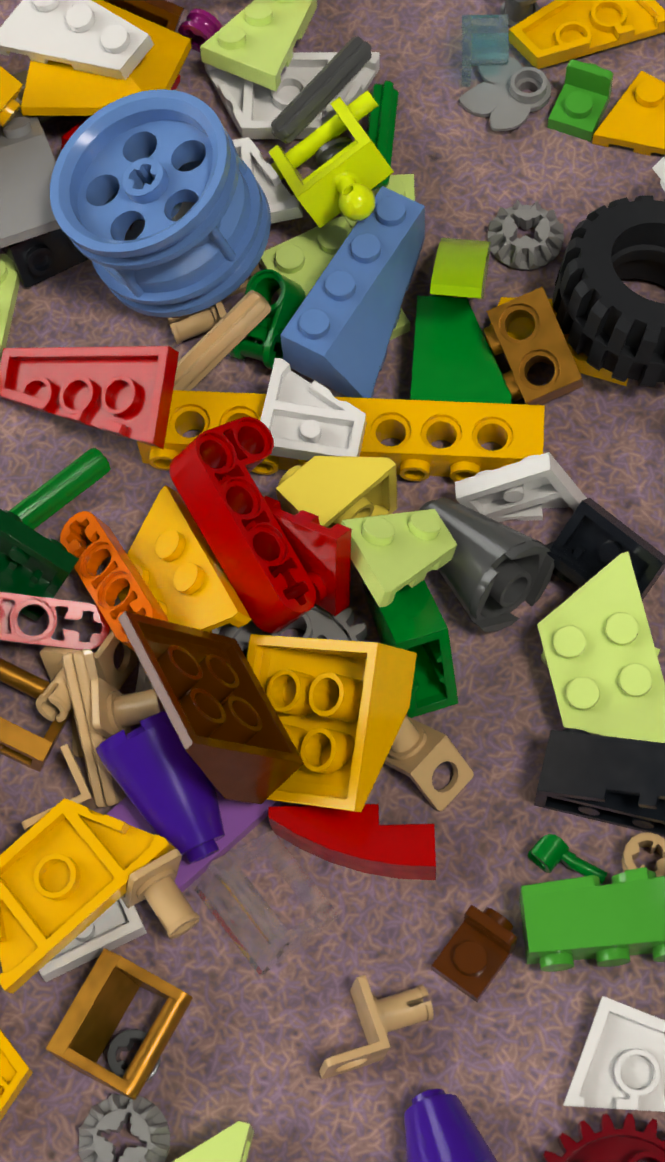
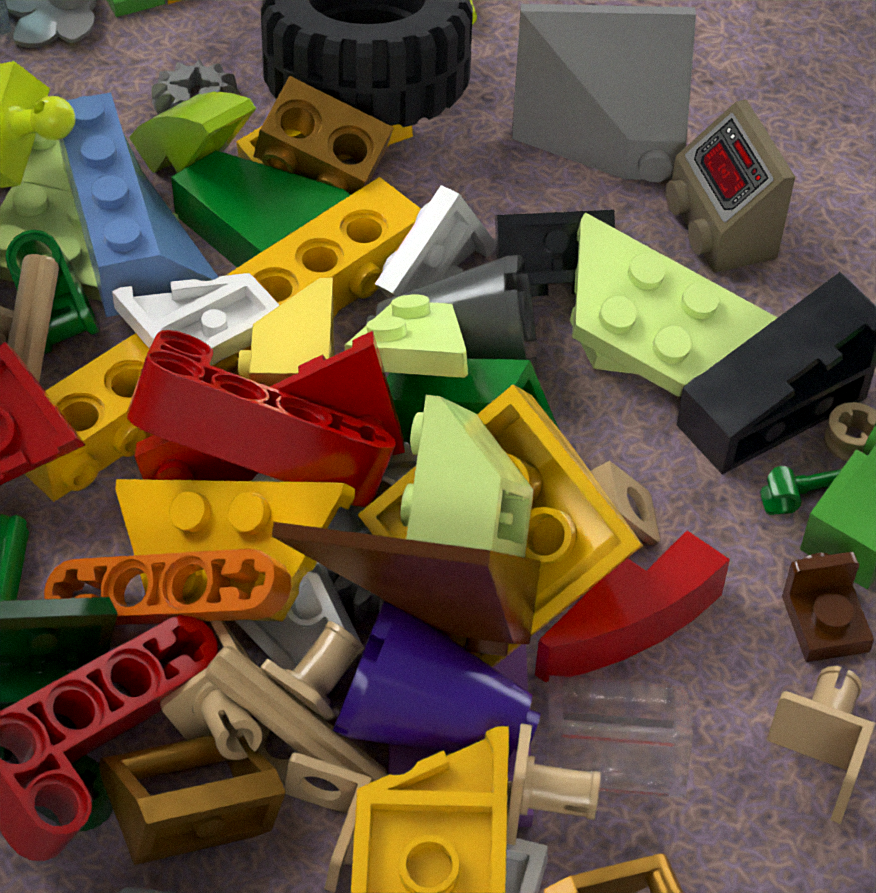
camera: 55 degrees left, 15 degrees down
none -> yellowish green slope [401,395,534,558]

